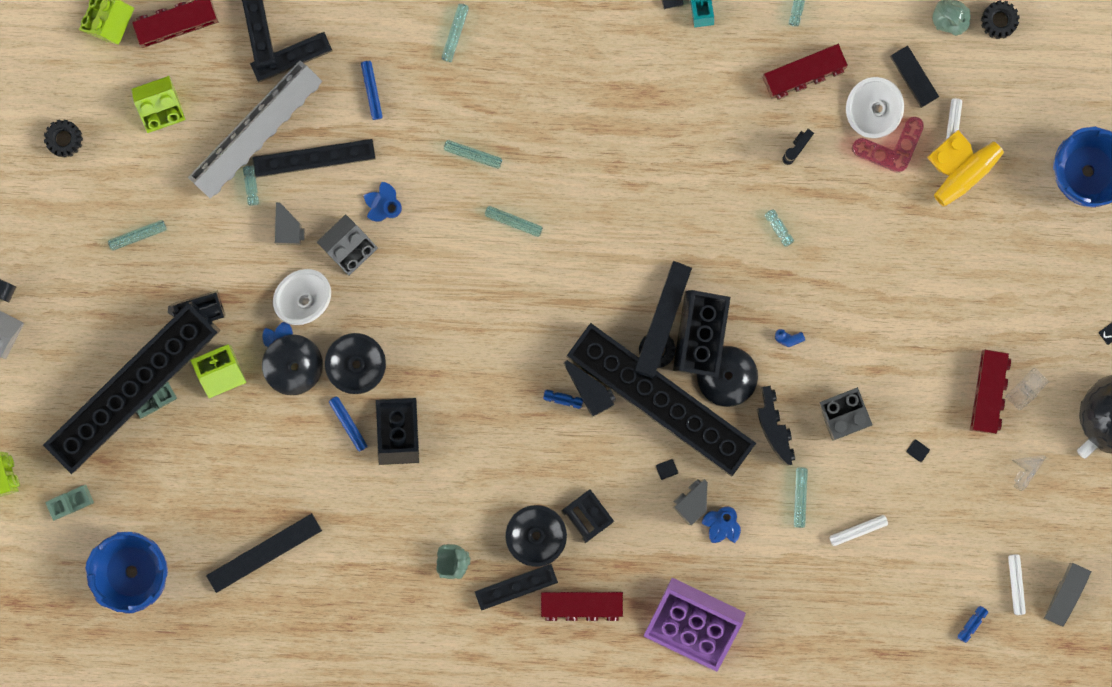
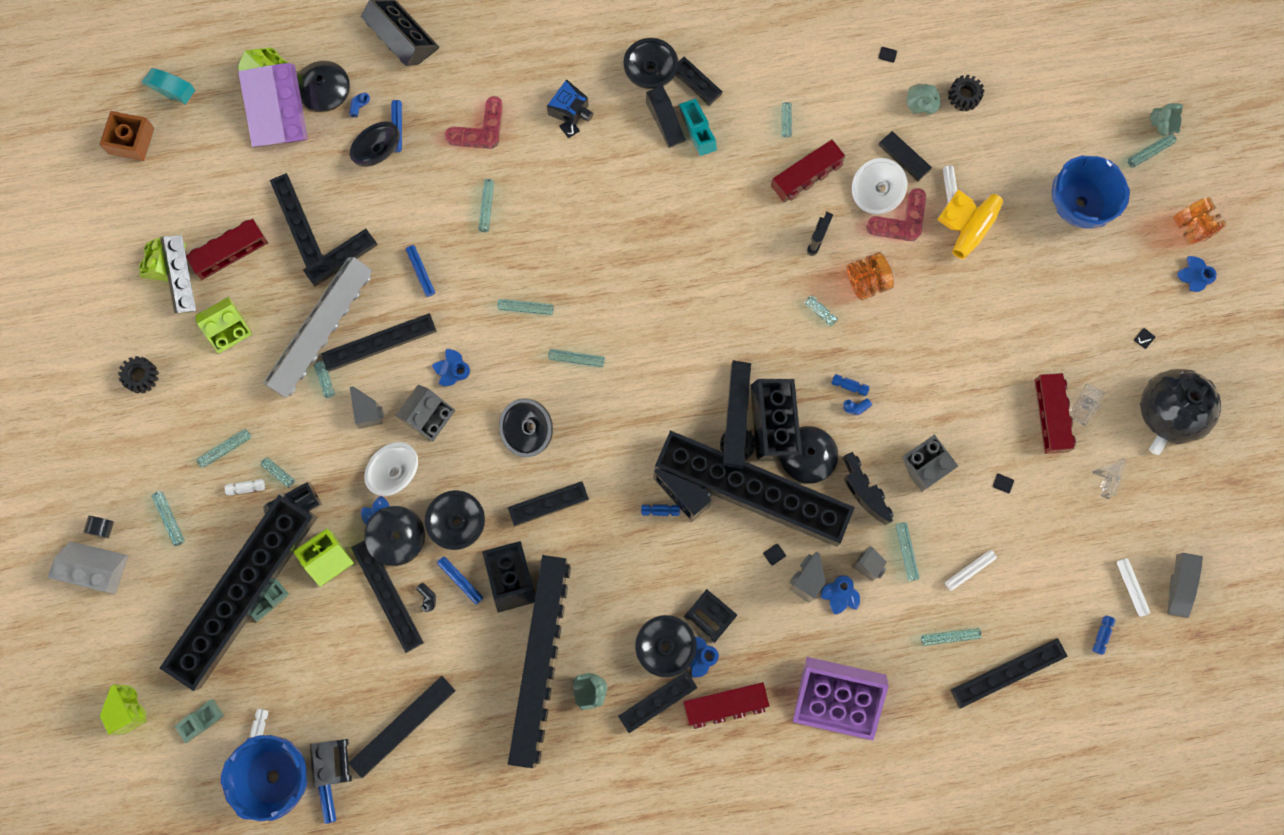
camera: 15 degrees left, 10 degrees down
none -> clear light blue axle [151,491,185,546]
none -> plate [160,235,196,314]
none -> white axle [225,479,265,495]
none -> white axle [249,709,268,737]
none -> clear light blue axle [260,457,295,488]
none -> black plate [310,739,352,787]
none -> blue axle [318,785,336,824]
none -> black tile [351,540,424,653]
none -> black arm [416,582,436,612]
none -> black dish [499,398,553,457]
none -> black plate [508,481,589,527]
none -> black brick [508,555,571,769]
none -> blue plate [689,637,719,677]
none -> blue axle [832,374,870,396]
none -> clear orange wheel [847,252,894,301]
none -> dark grey slope [853,546,887,581]
none -> clear light blue axle [921,628,982,646]
none -> black tile [950,638,1068,709]

